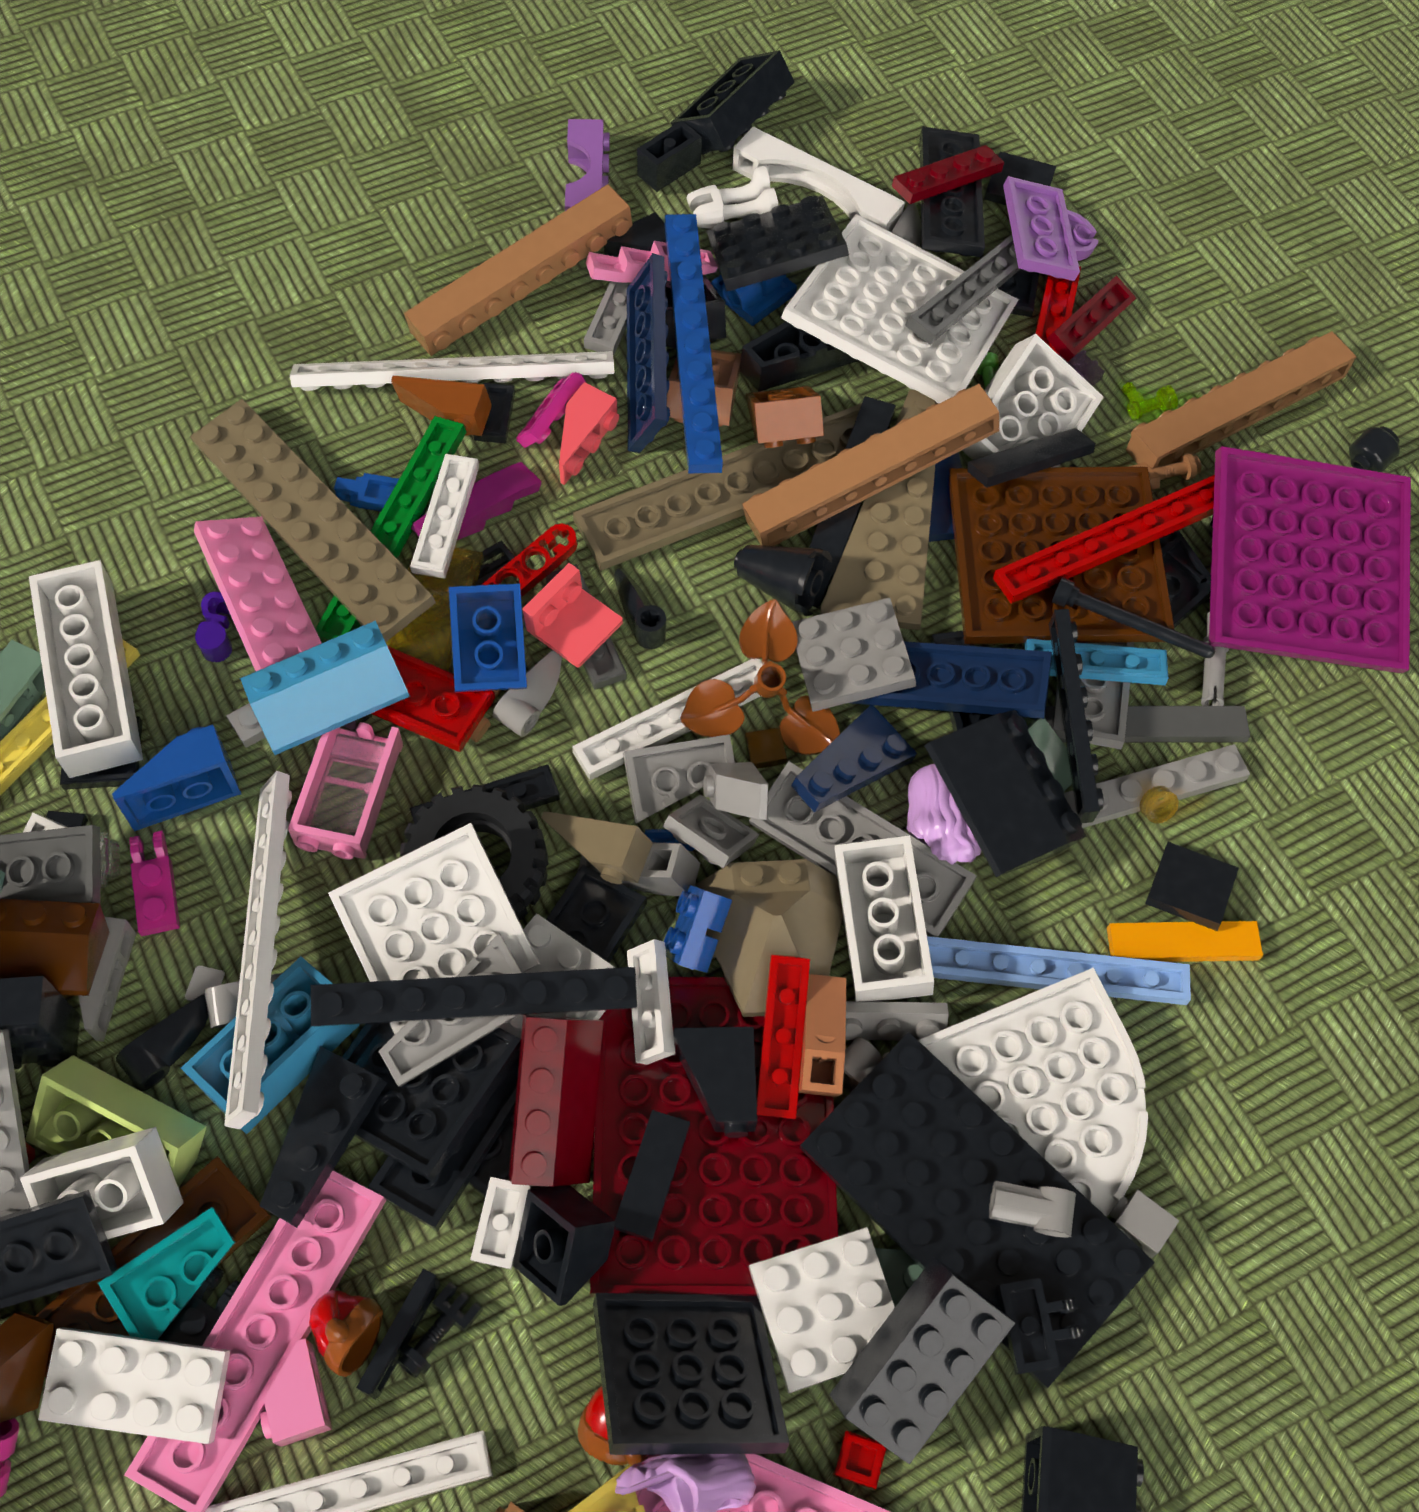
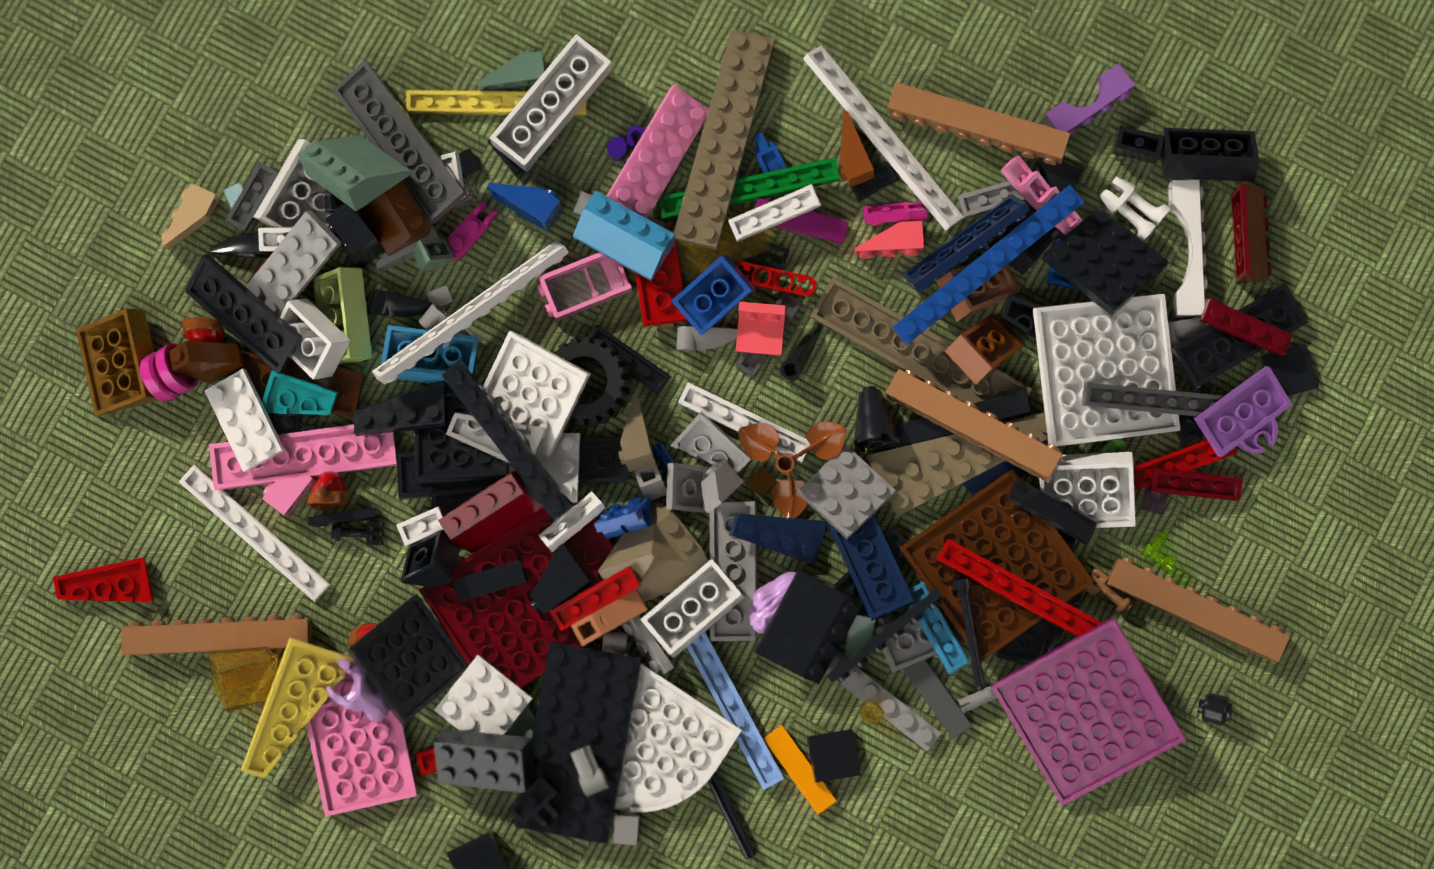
camera: 60 degrees right, 20 degrees up
none -> sand green slope [412,238,454,272]
none -> black axle [707,773,756,860]
none -> dark red slope [1231,184,1271,283]

